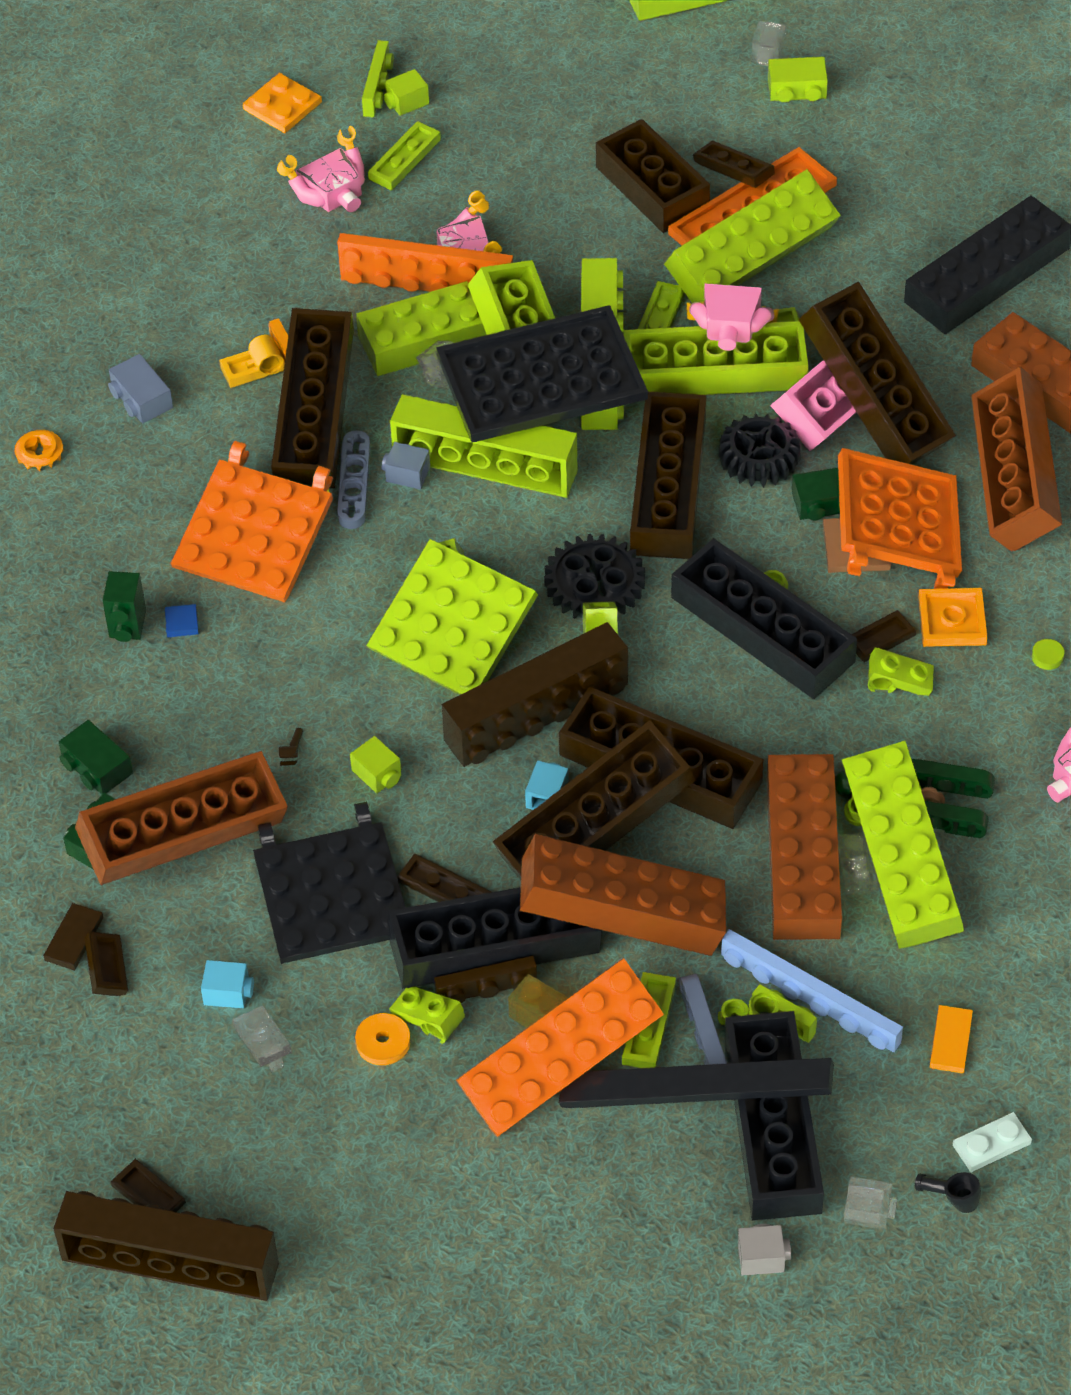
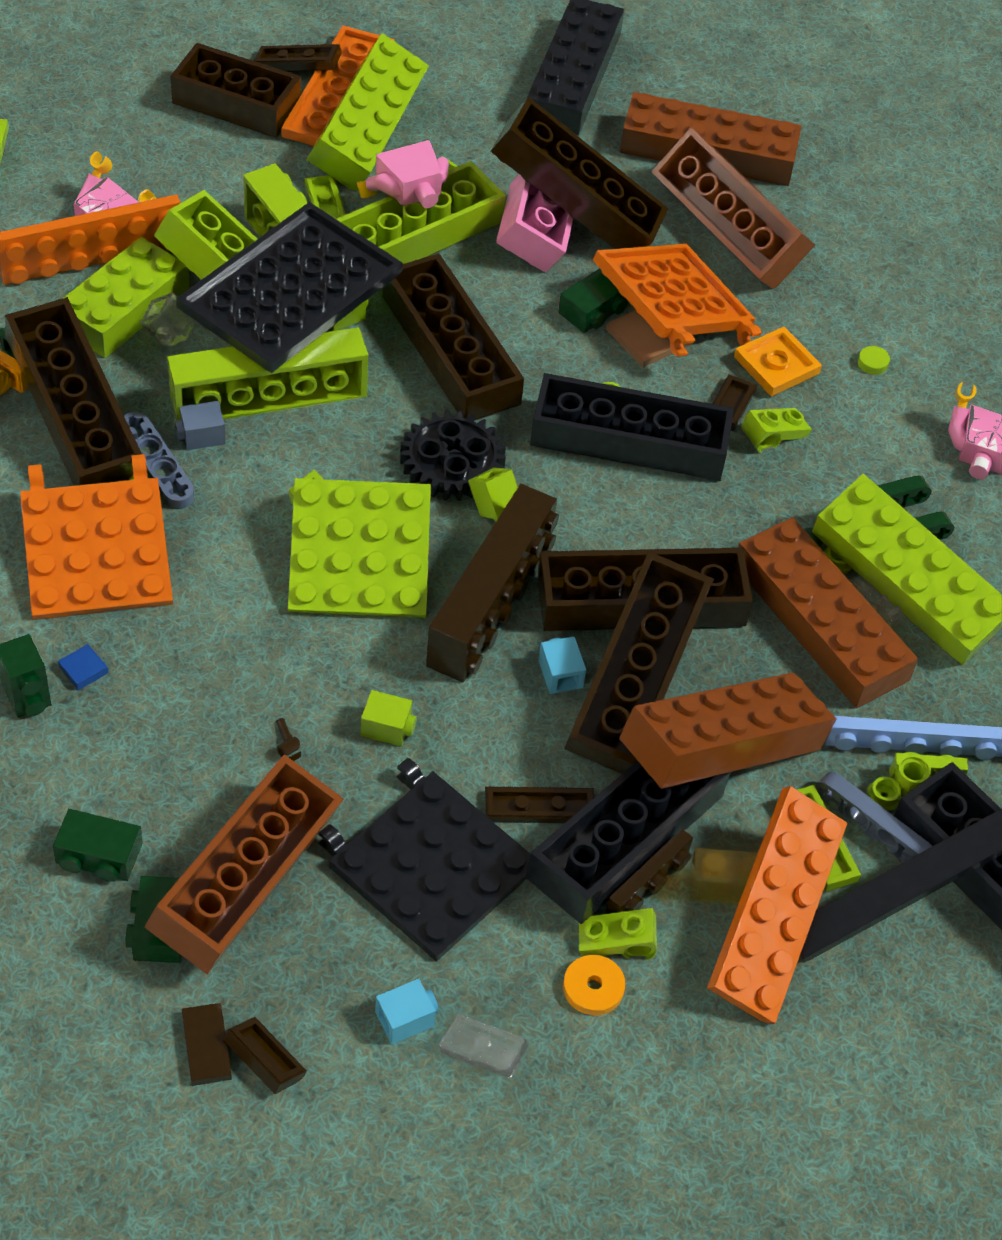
camera: 40 degrees left, 0 degrees up
black gear [718,412,801,488] -> none

